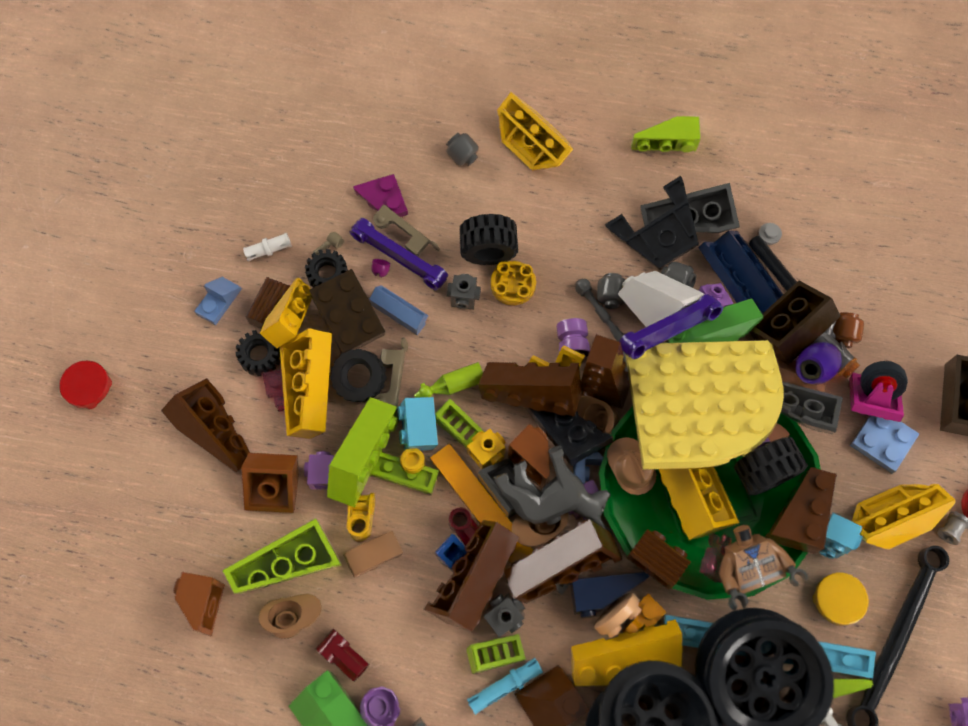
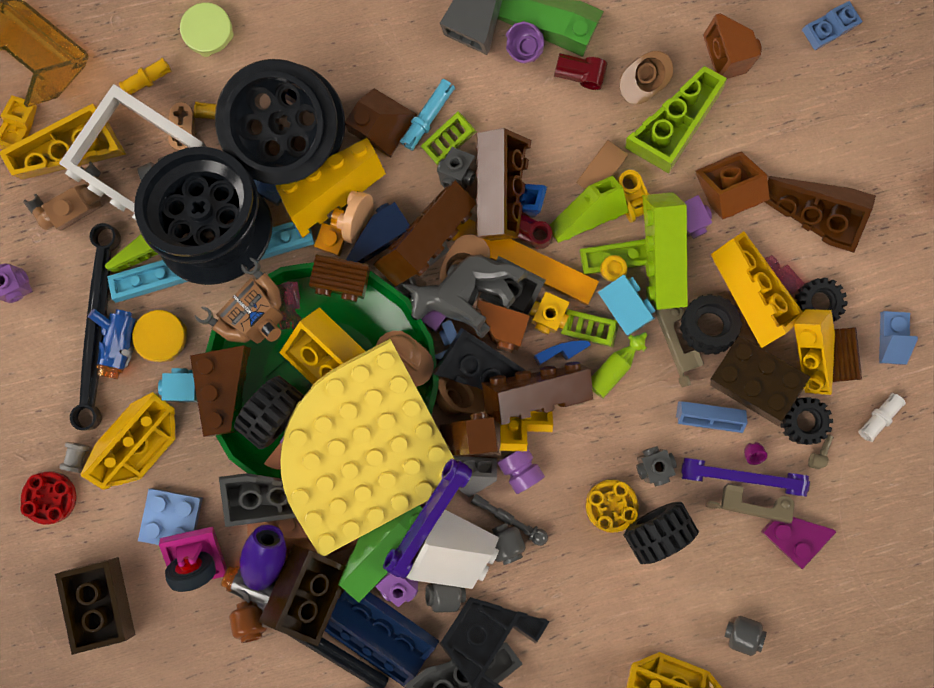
camera: 150 degrees right, 15 degrees up
none -> blue piece [88,309,136,379]
none -> blue slope [534,341,591,365]
none -> lime slope [550,175,629,243]
none -> medium blue slope [802,1,863,50]

